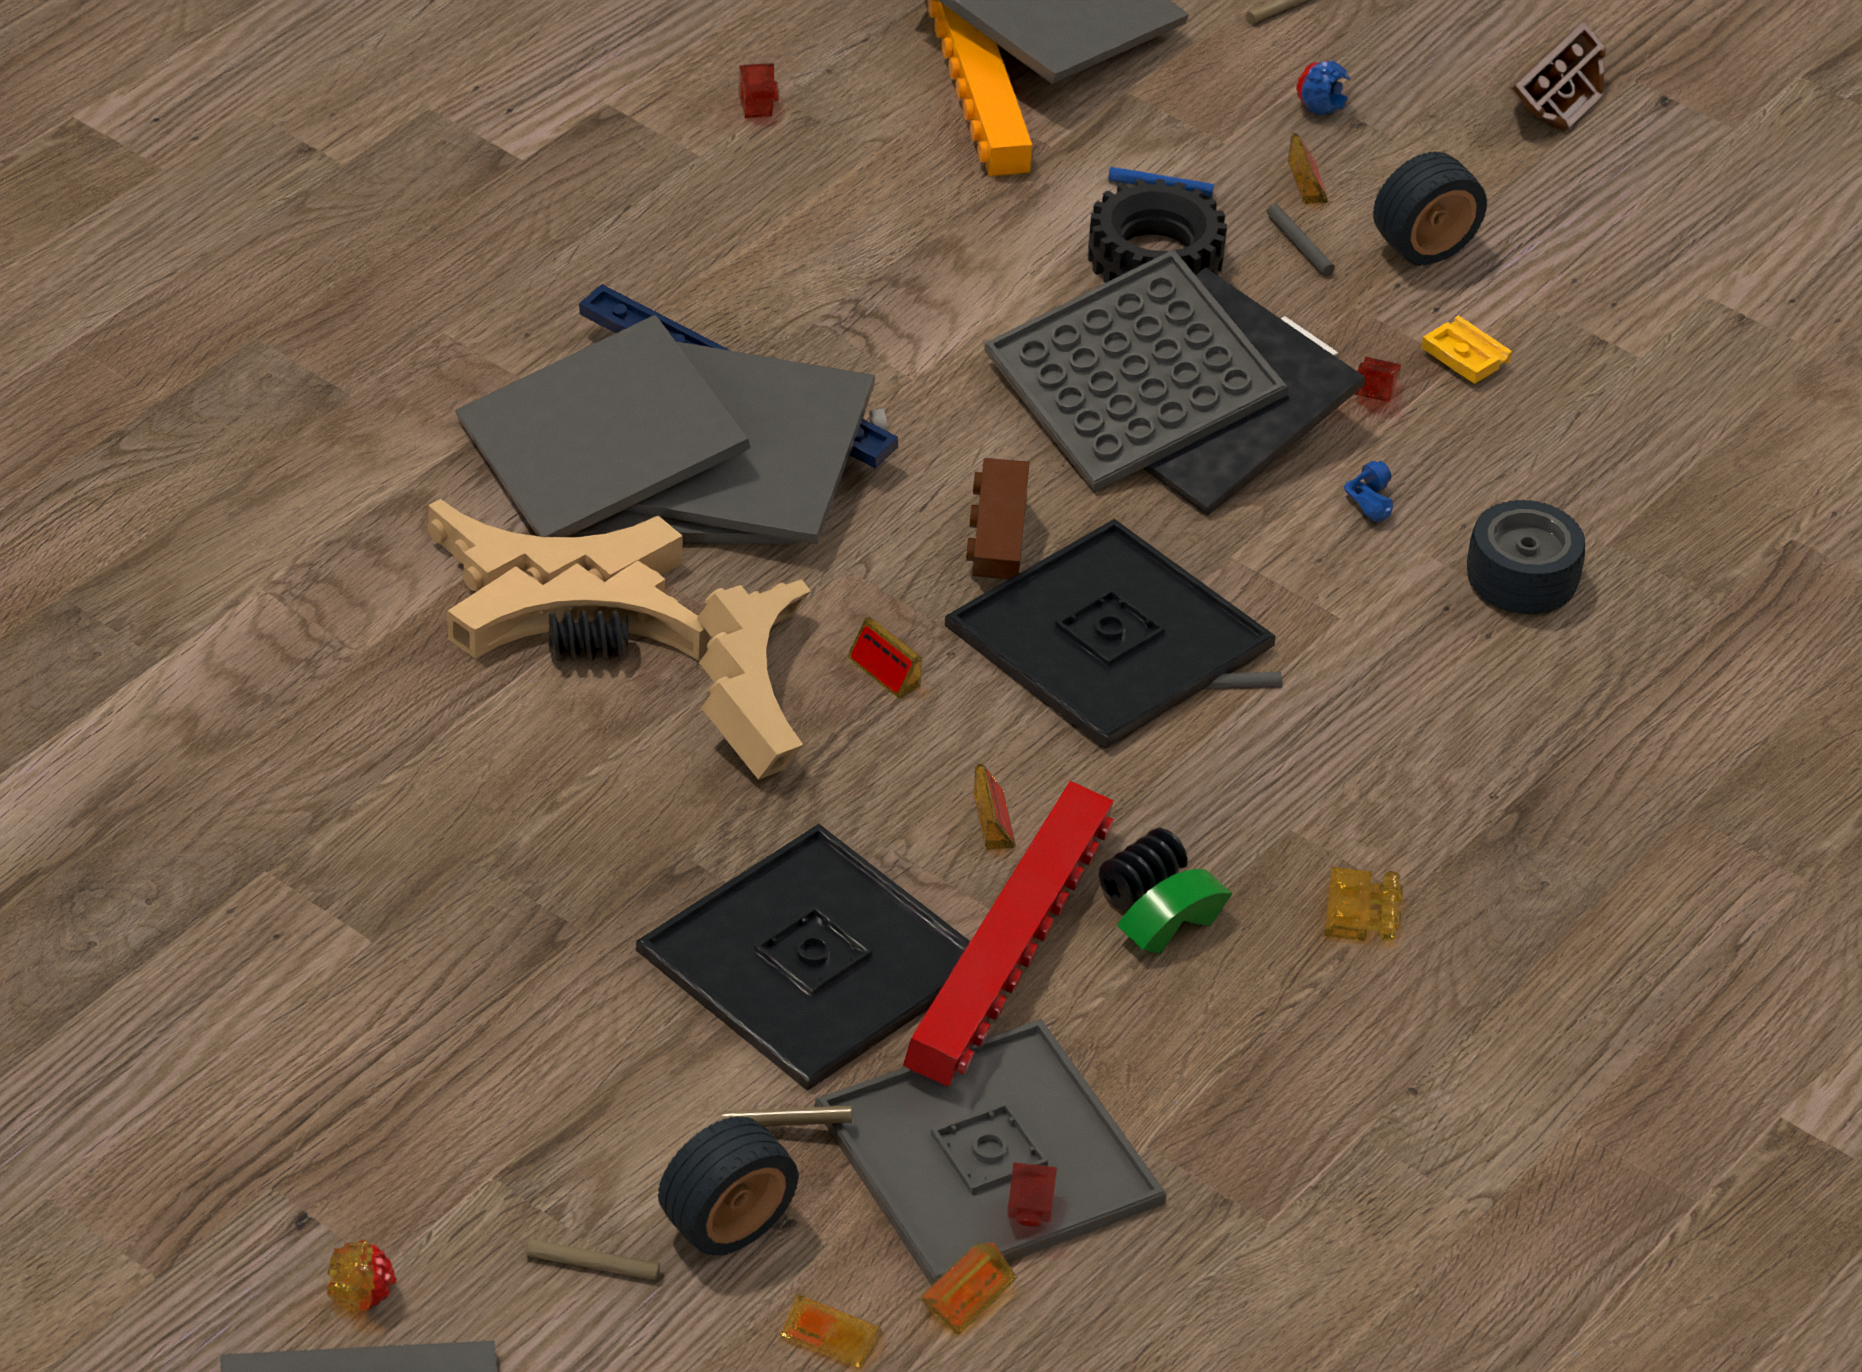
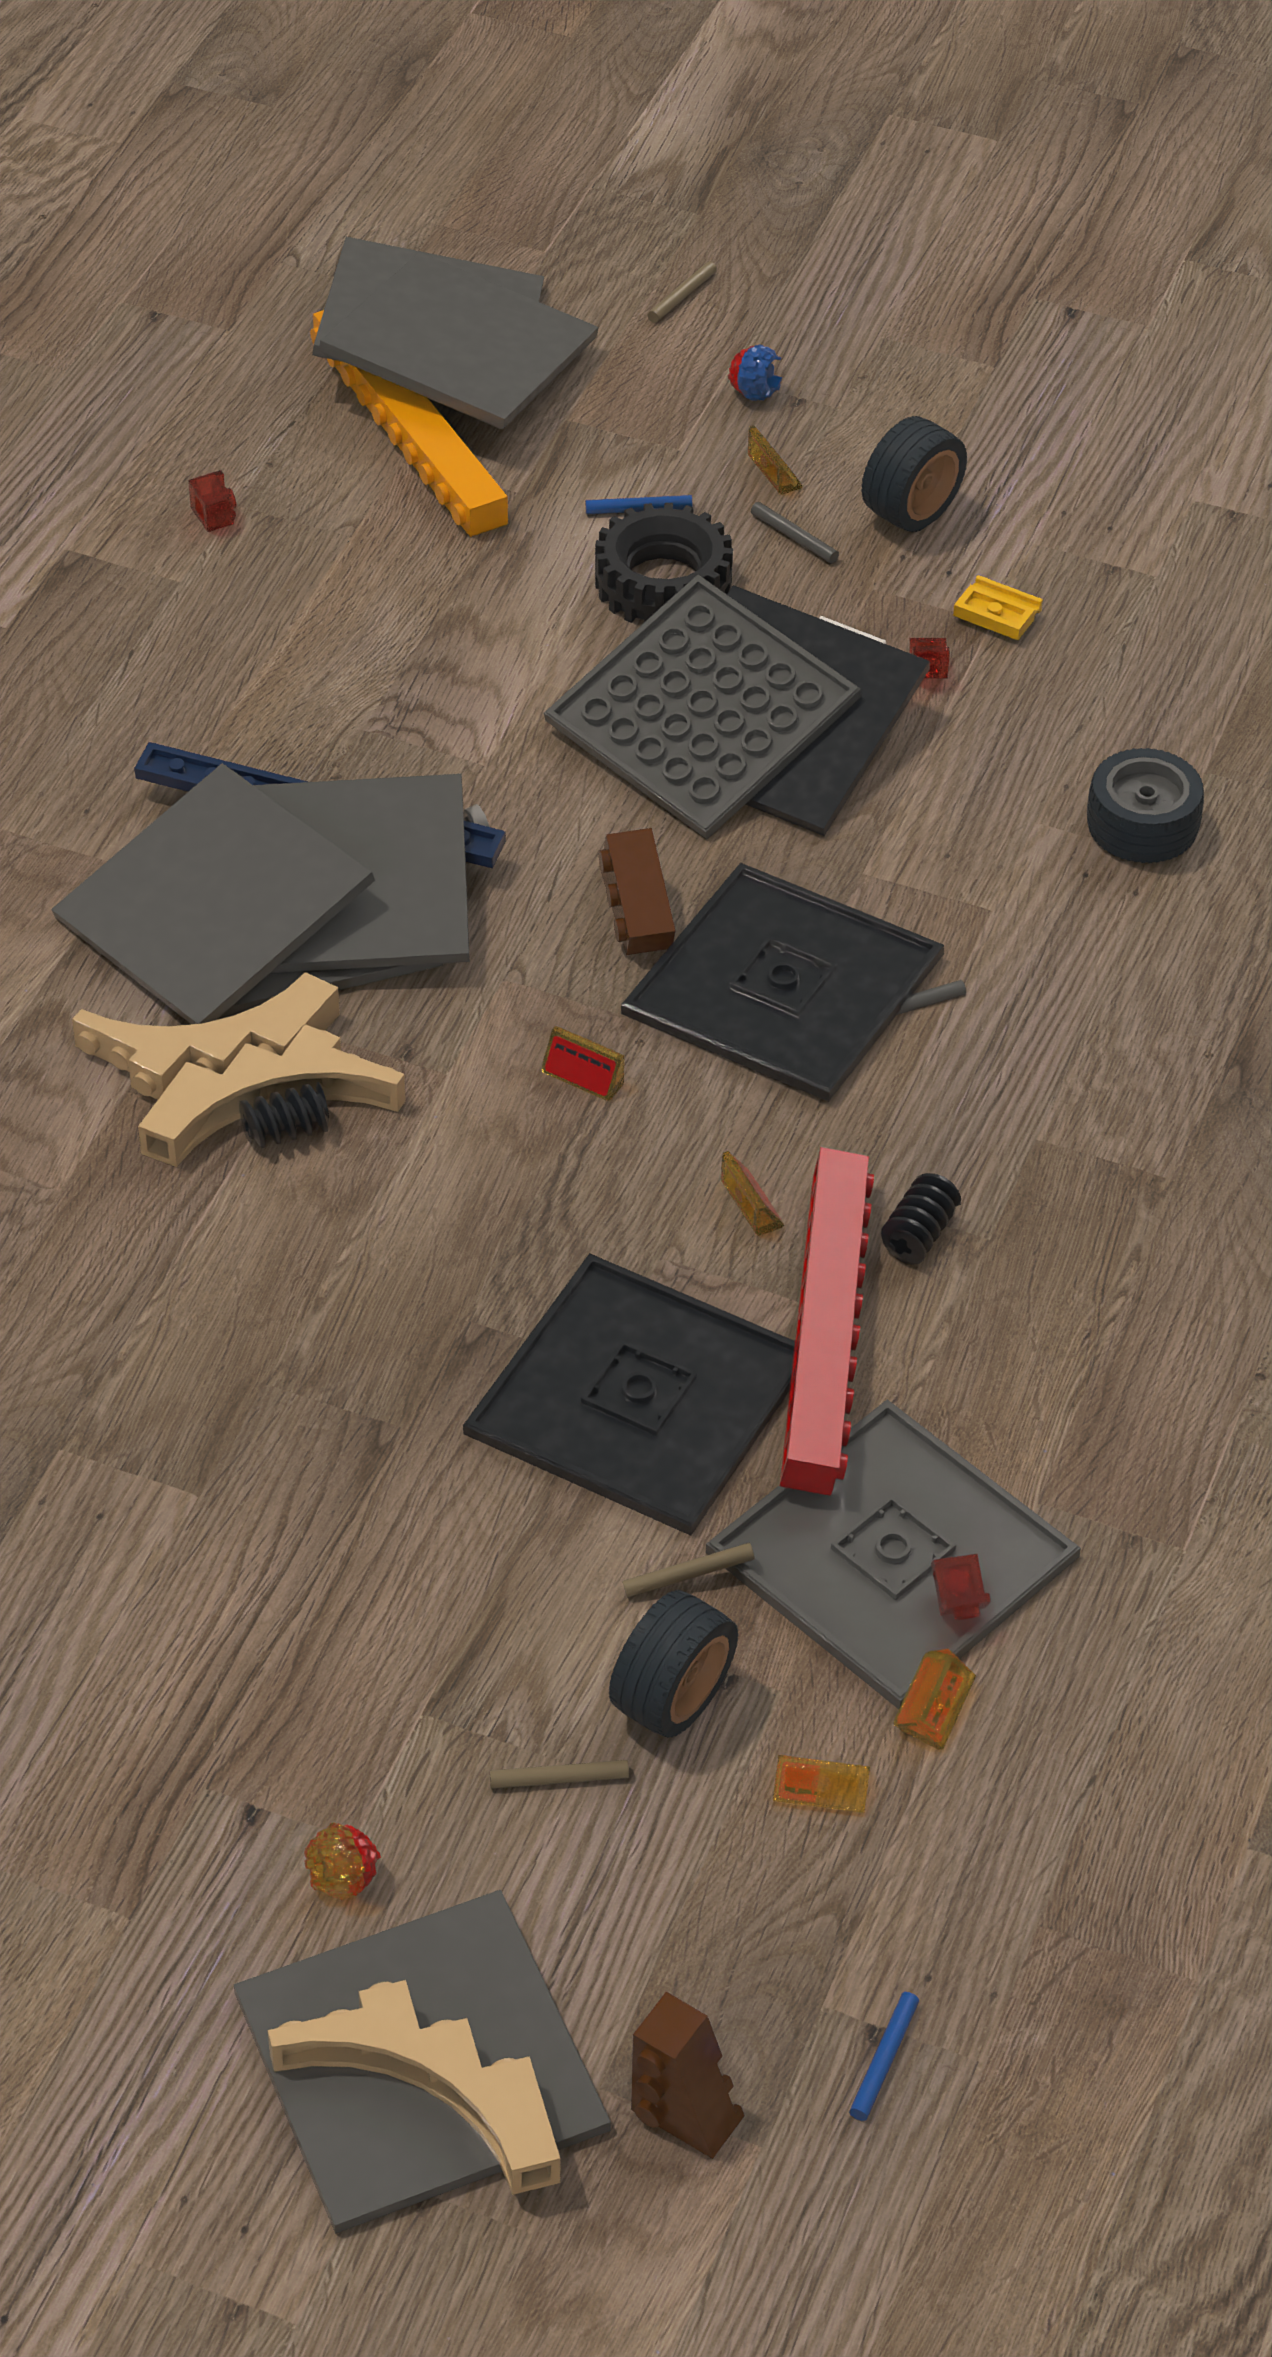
camera: 15 degrees left, 5 degrees up
tan arch [697,579,811,780] -> none
green brick [1117,869,1233,954] -> none
clear yellow plate [1324,866,1403,941] -> none
blue piece [1344,461,1394,522] -> none
reddish brown wedge [1509,21,1606,131] -> none

